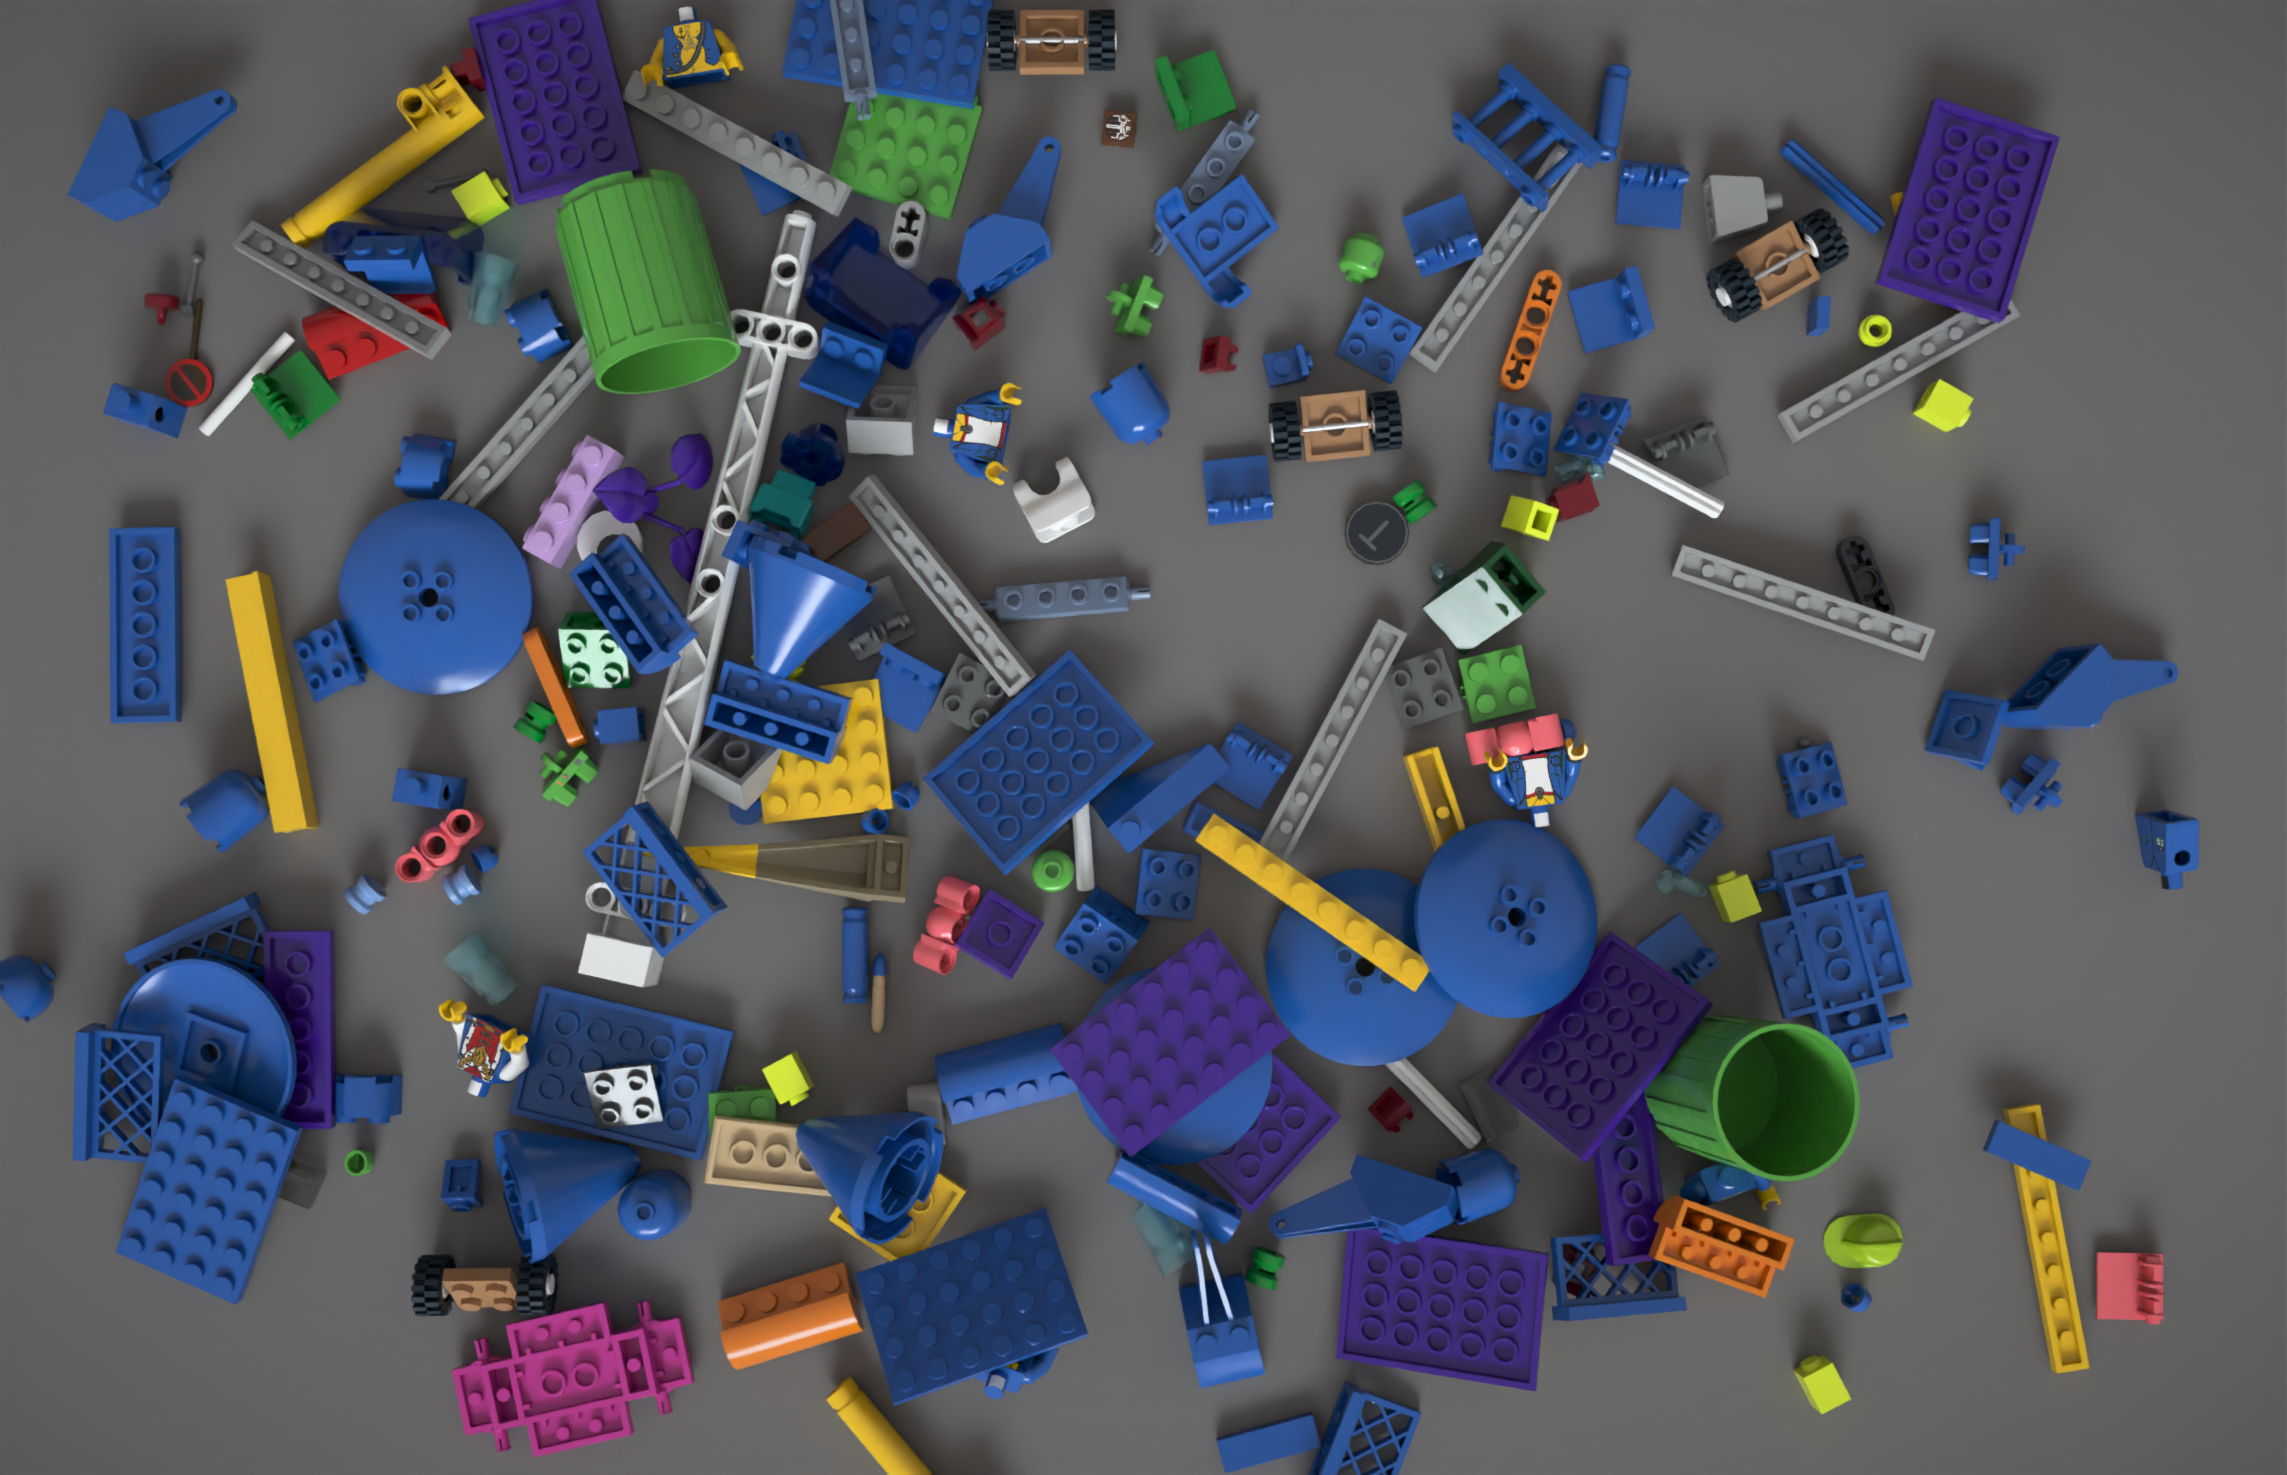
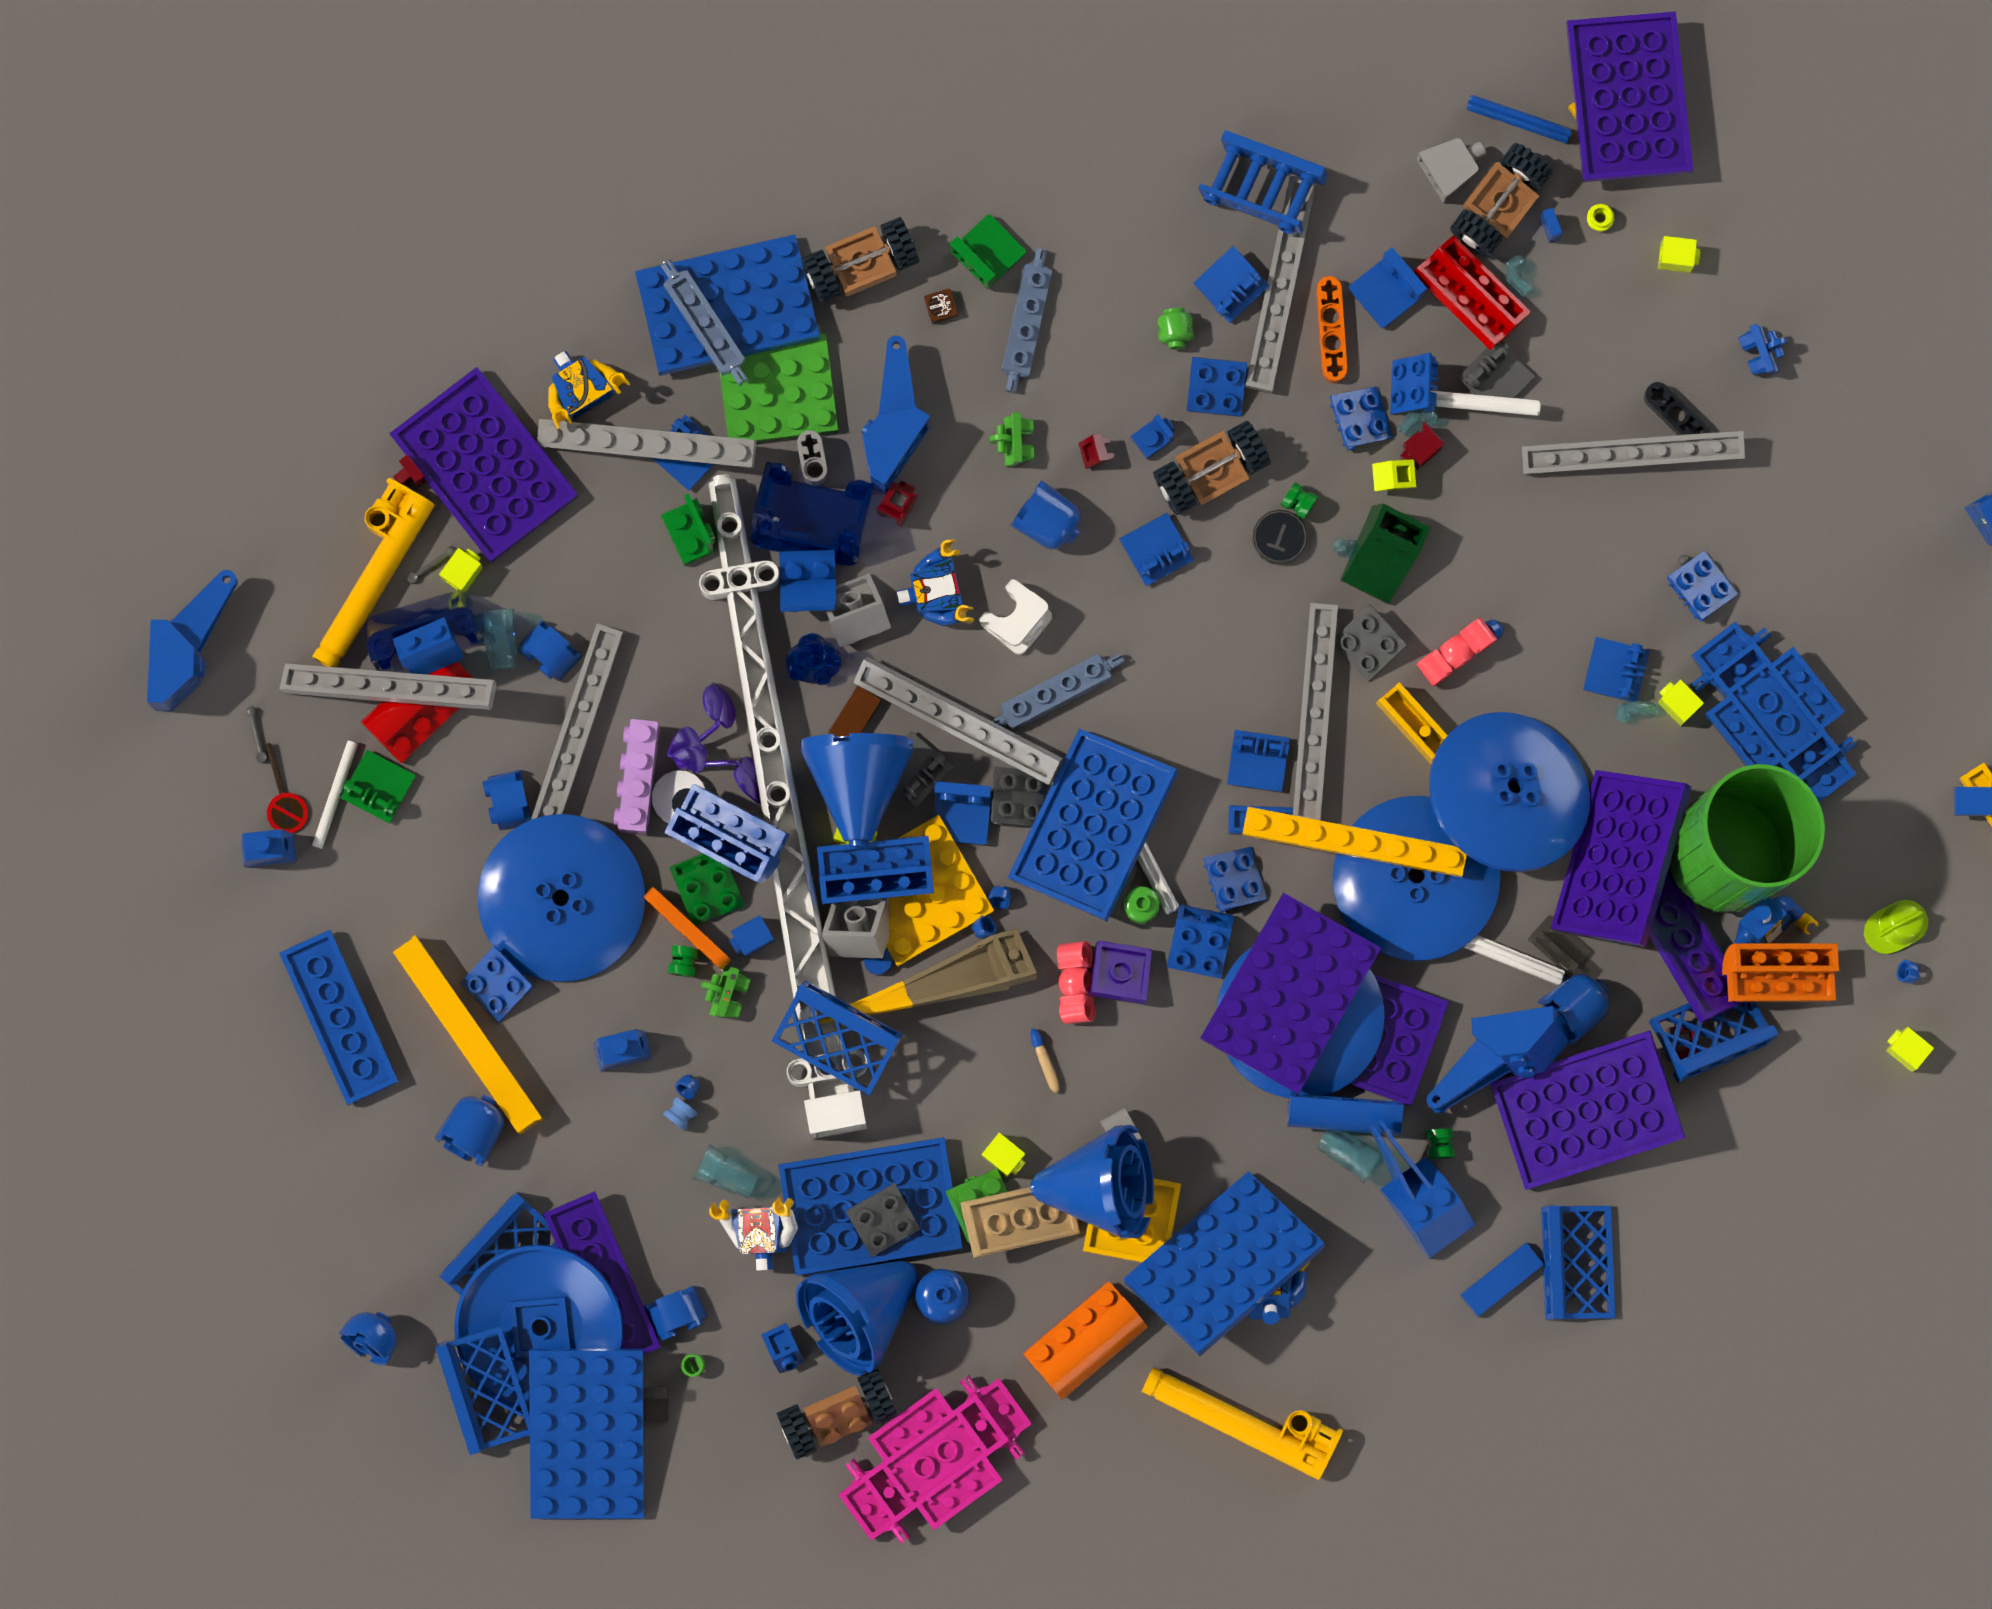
camera: 25 degrees left, 5 degrees down
dark red tile [144,293,180,325] -> none
medium blue wheel [343,873,387,915] -> none
coral piece [395,809,485,882] -> none
bright green container [555,169,741,394] -> none
blue bracket [721,519,819,570] -> none
teal piece [749,469,817,541] -> none
blue axle [842,907,869,1003] -> none
blue brick [934,1023,1078,1125] -> none
blue wedge [1090,743,1231,853] -> none
blue piece [1154,174,1280,308] -> none
dark red tile [1368,1086,1413,1133] -> none
bright green plate [1456,645,1536,723] -> none
torso [1483,738,1588,827] -> none
blue axle [1593,64,1631,162] -> none
blue hinge [1615,160,1689,230] -> none
blue hinge [1634,913,1721,988] -> none
light grey plate [1777,299,2021,443] -> none
blue bracket [1924,690,2010,771] -> none
blue hips [2000,754,2063,816] -> none
blue slope [2003,643,2178,730] -> none
none -> green bracket [661,493,716,566]
none -> red brick [1414,235,1531,350]
none -> clear light blue arm [1506,255,1533,297]

